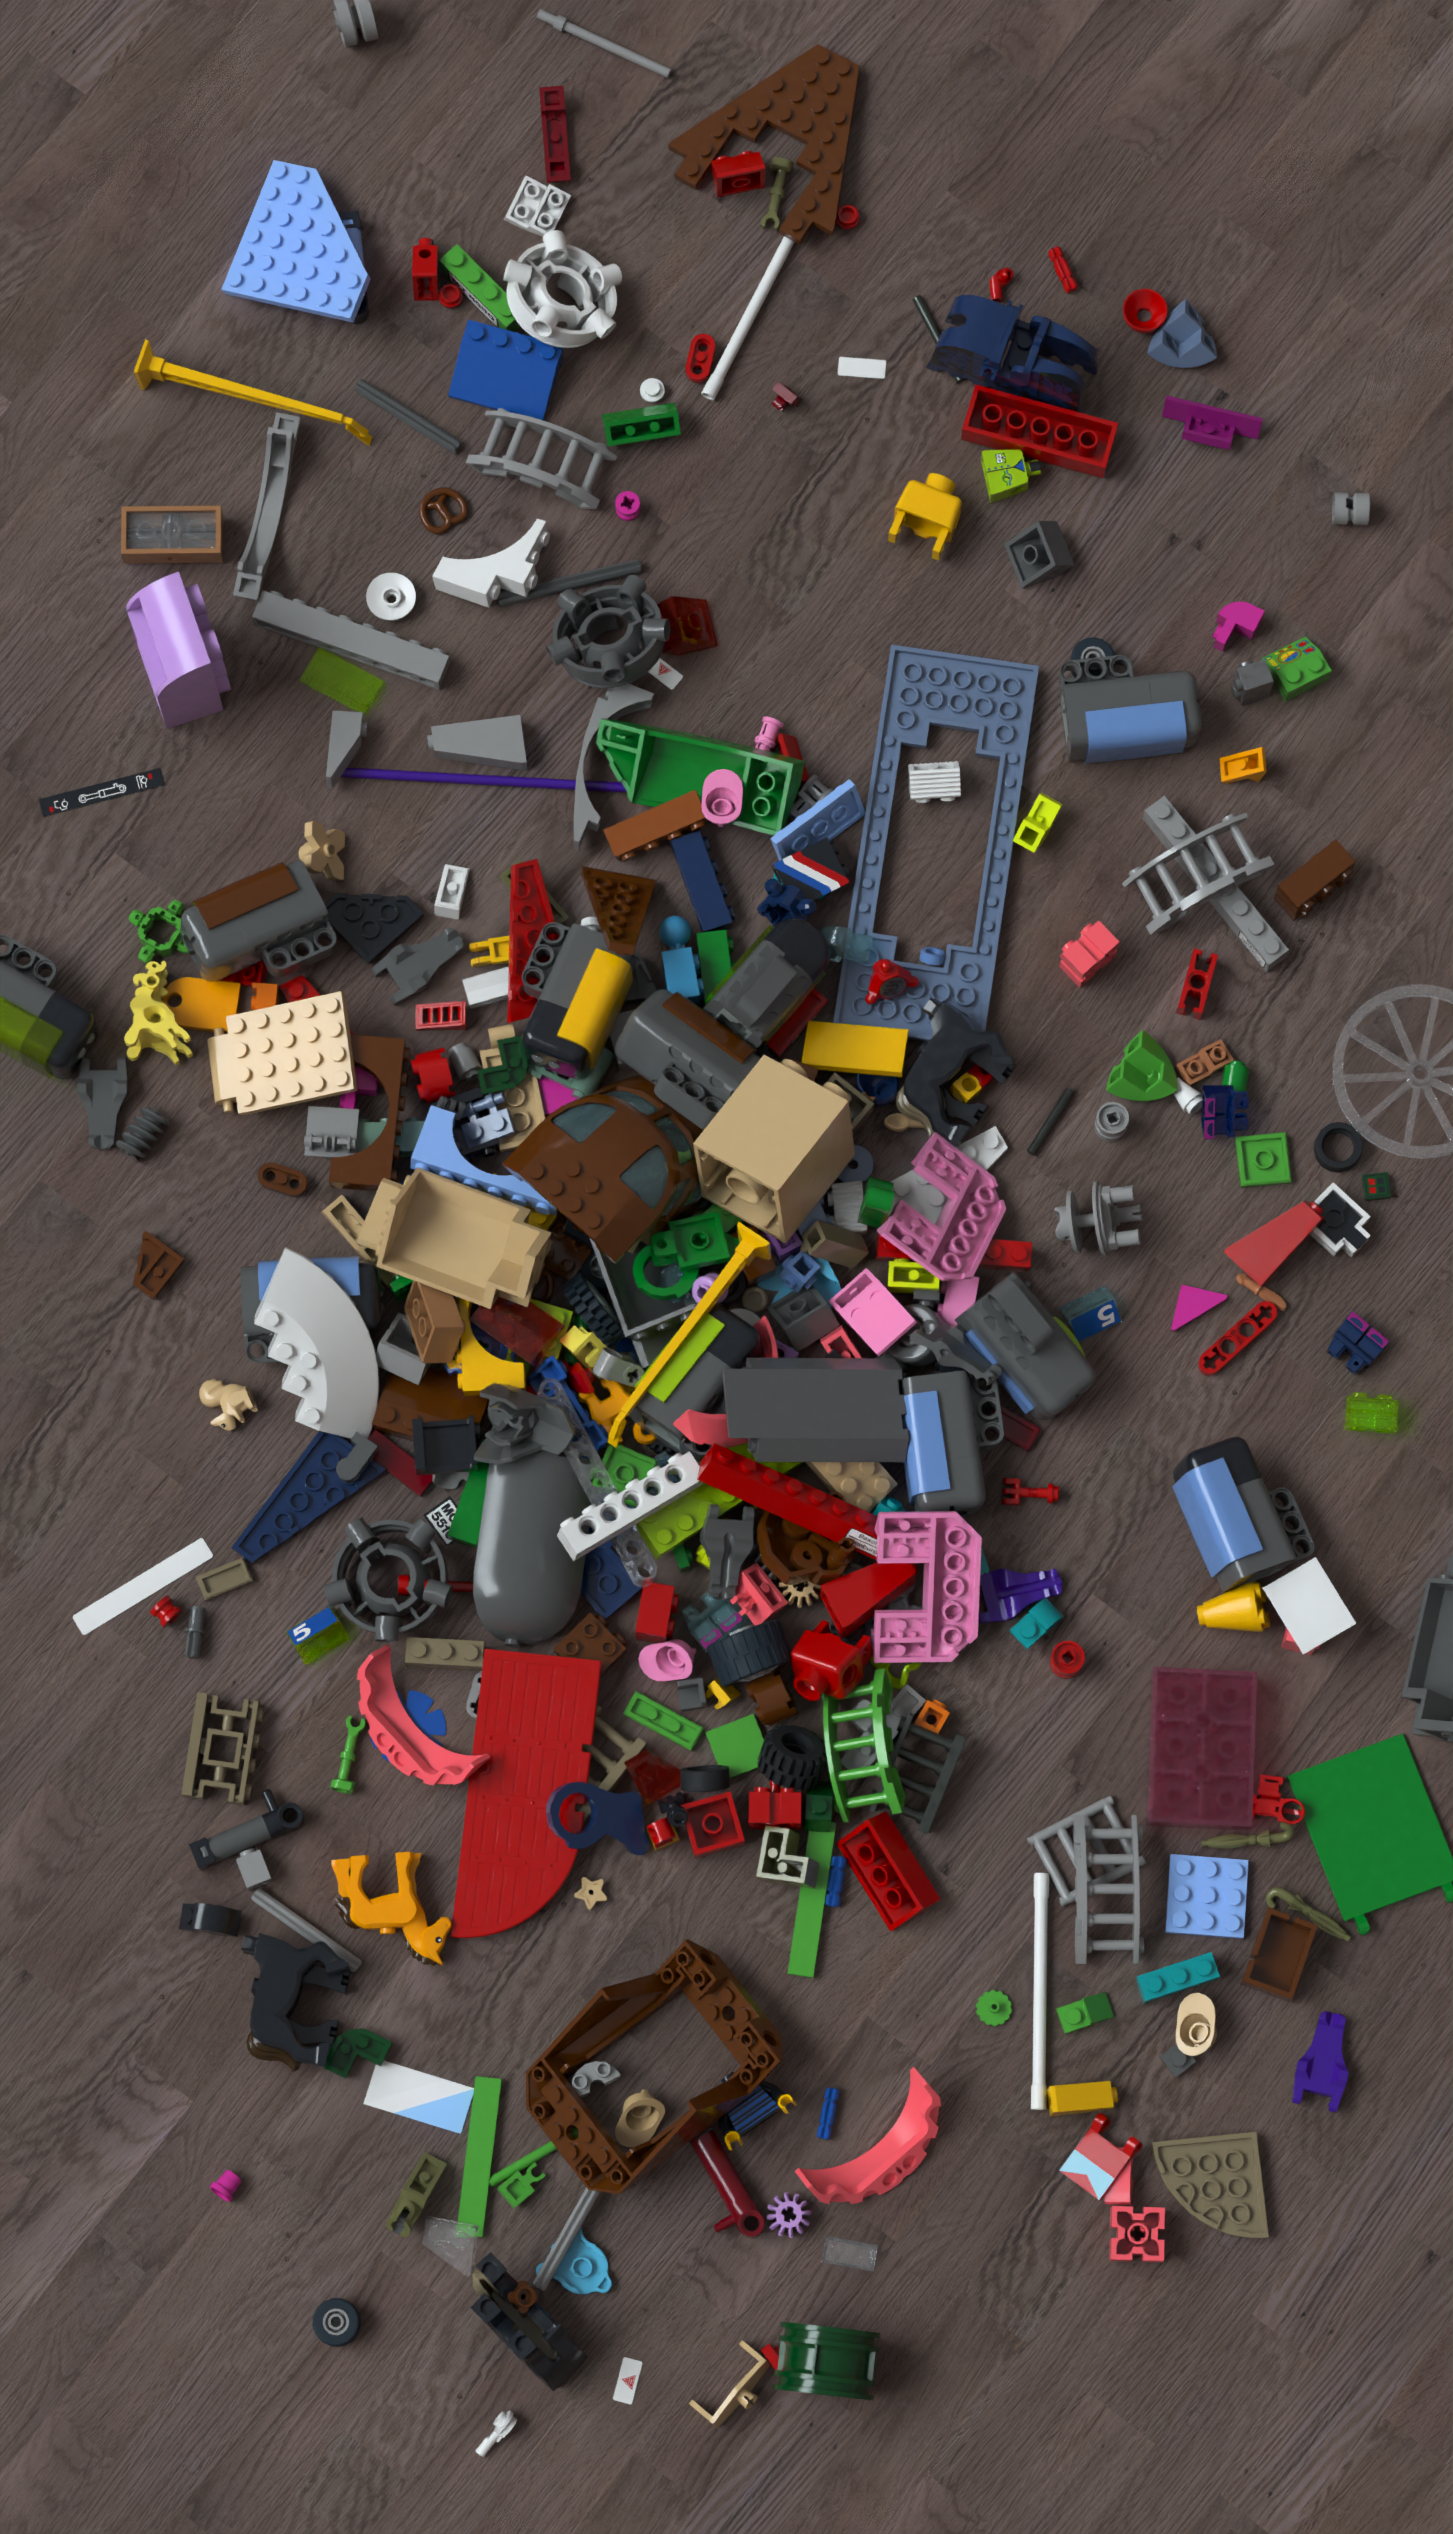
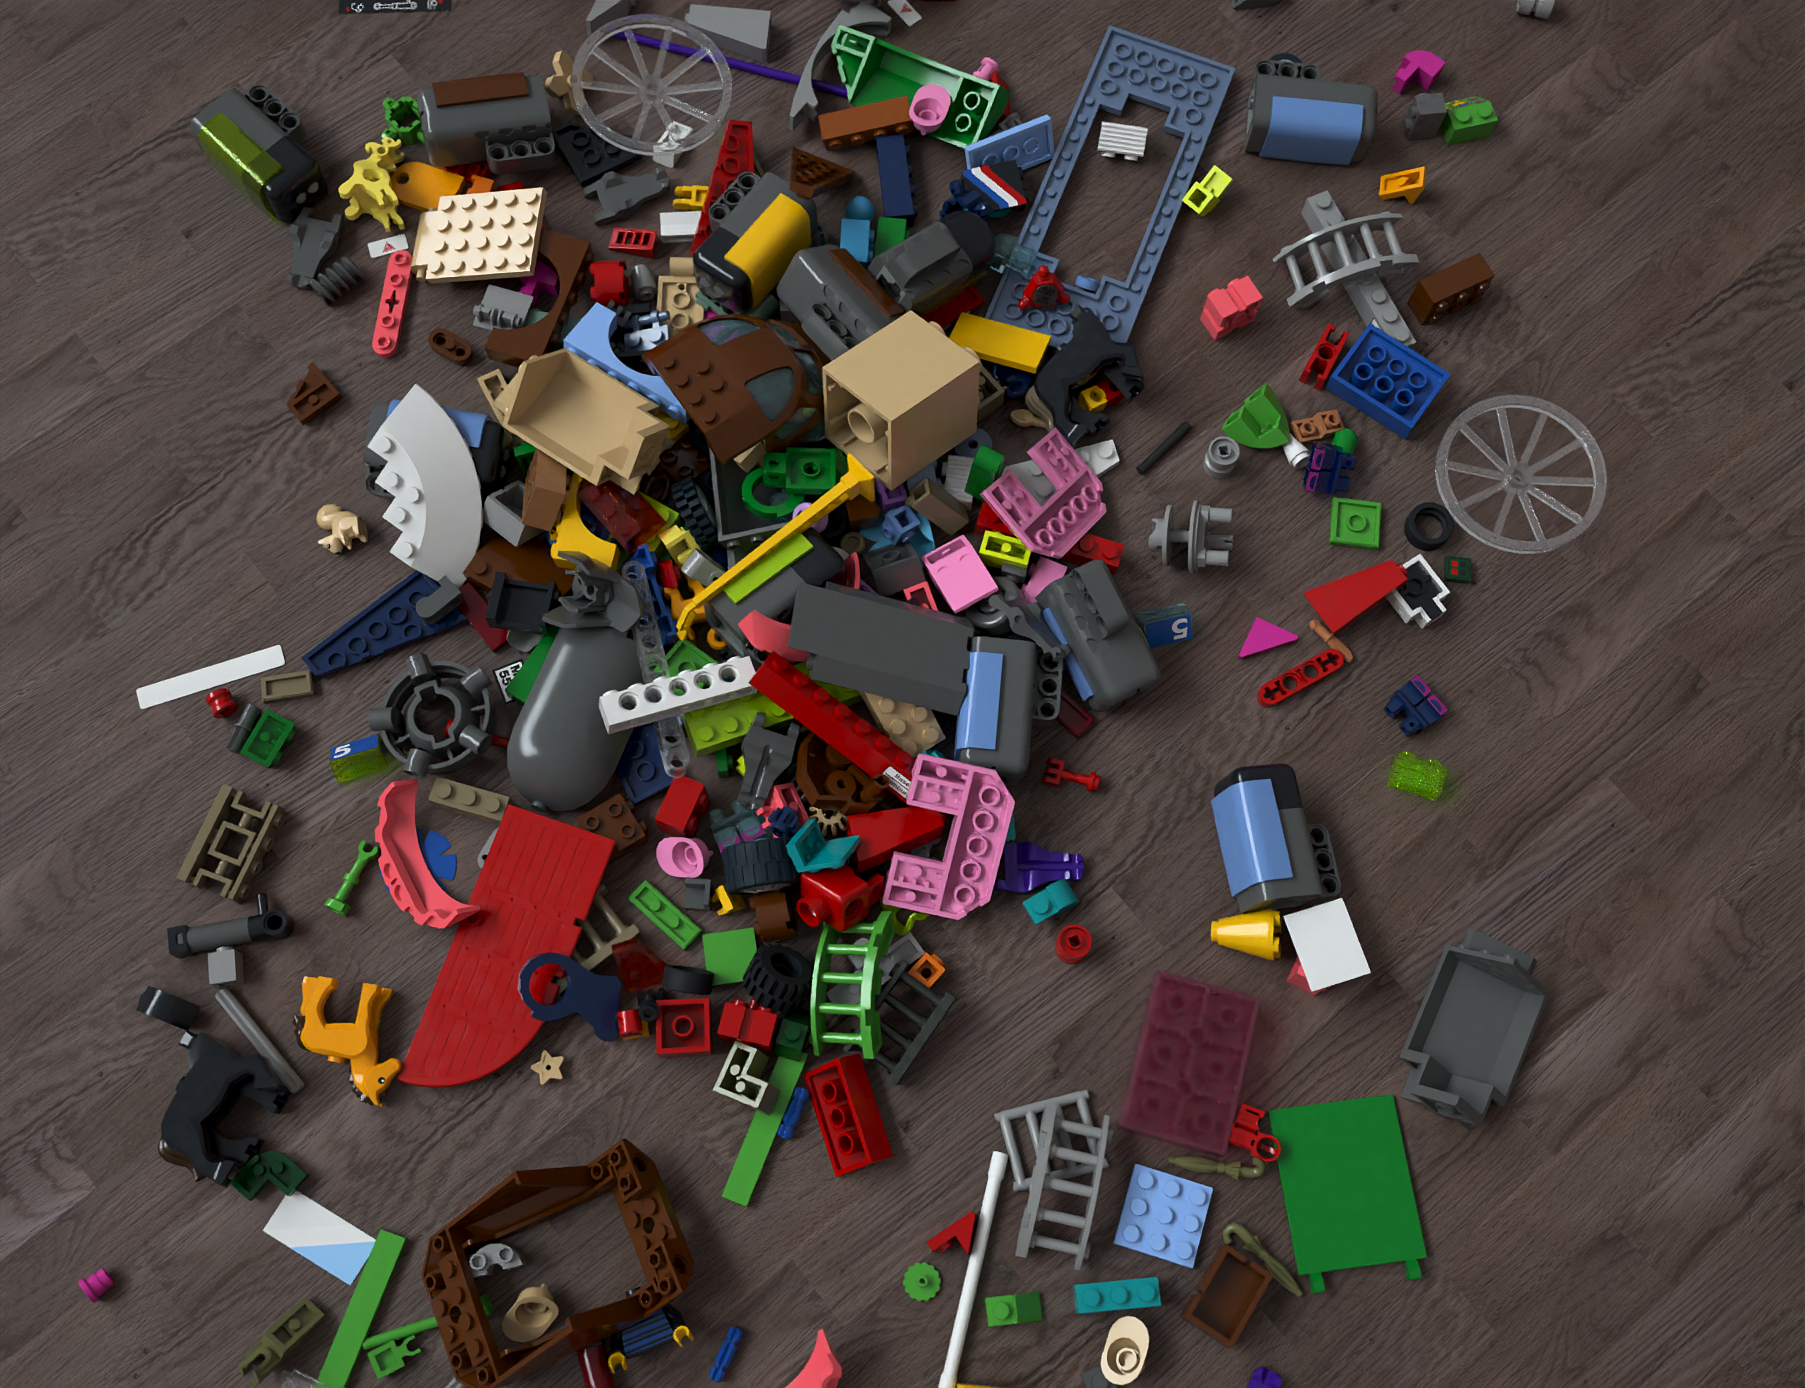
camera: 10 degrees right, 5 degrees down
dark green plate [477,1035,528,1096] -> none
none -> green bracket [239,708,296,768]
none -> white sticker [368,234,408,258]
none -> coral piece [372,250,413,359]
none -> clear wheel [572,14,732,156]
none -> dark blue gear [768,806,802,838]
none -> teal bracket [786,818,861,873]
none -> red slope [926,1211,975,1255]
none -> blue slope [1326,323,1451,439]

